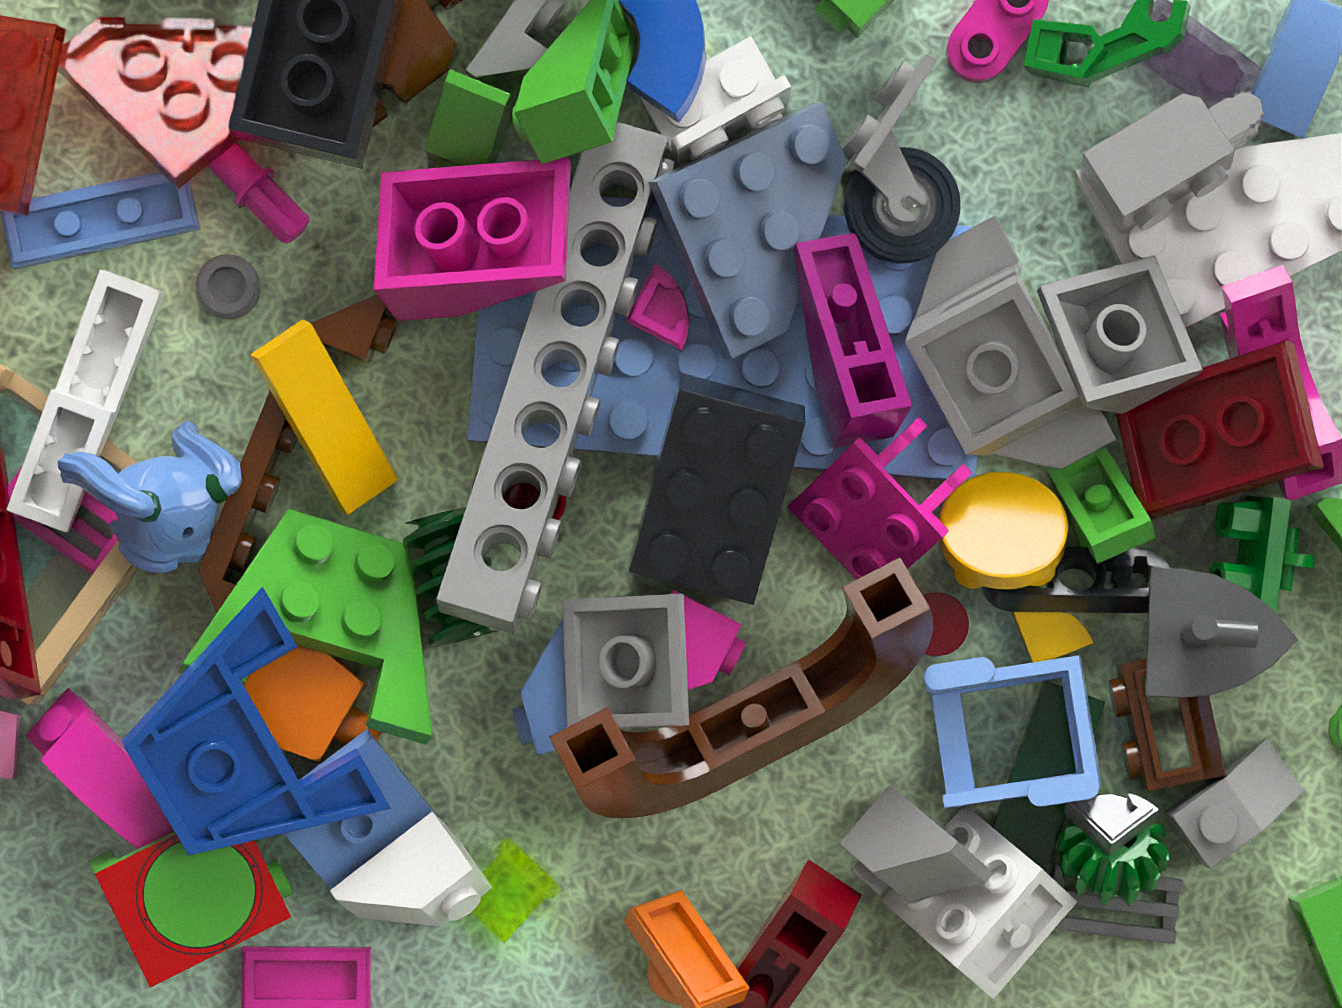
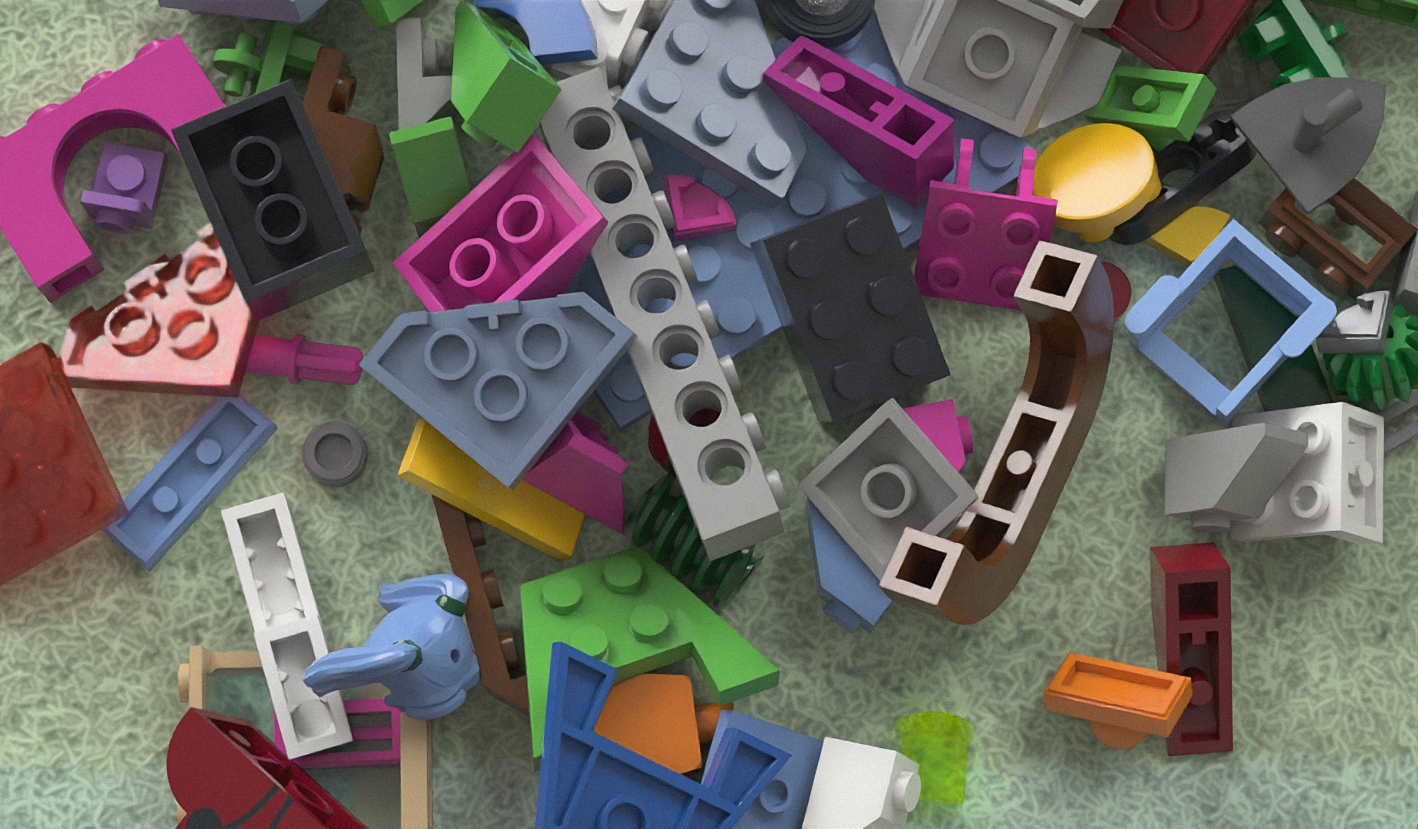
camera: 40 degrees left, 10 degrees down
none -> sand blue plate [359,292,638,490]
none -> dark pink slope [522,411,629,536]

